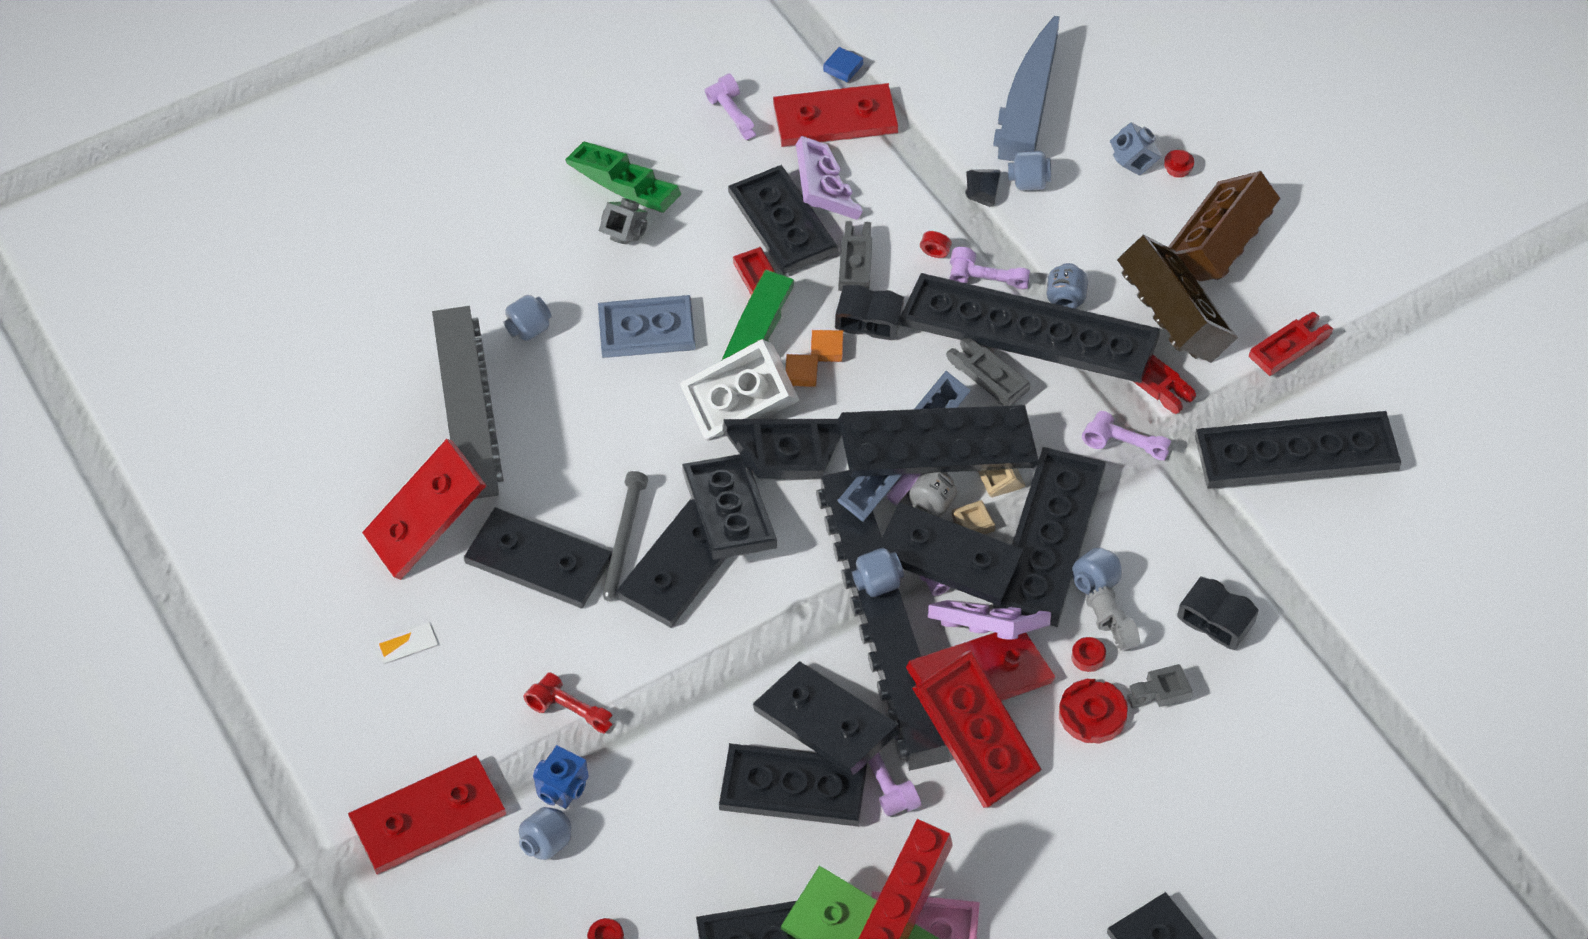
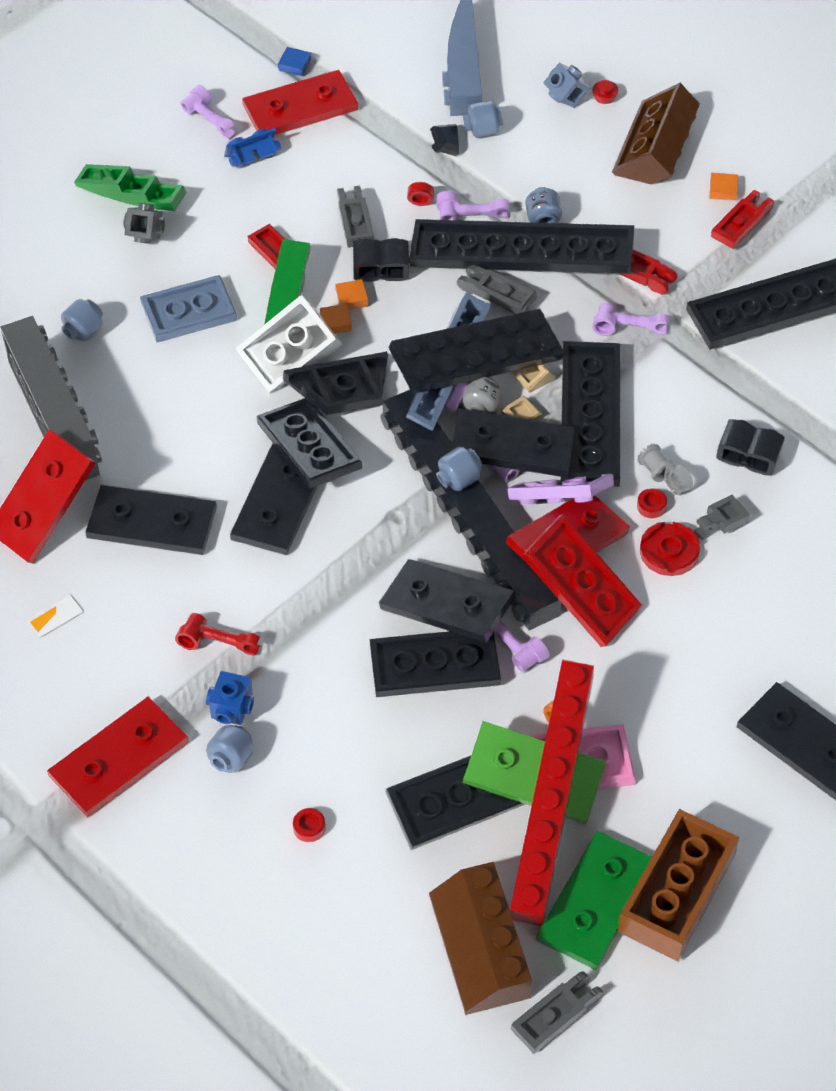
camera: 15 degrees left, 0 degrees up
dark grey bar [602,471,648,601] -> none
black plate [728,164,838,275] -> none
lavender wing [796,136,863,220] -> none
sand blue head [1072,547,1122,596] -> none
dark brown brick [1117,234,1238,363] -> none
none -> blue hinge [224,128,281,168]
none -> orange tile [709,172,738,200]

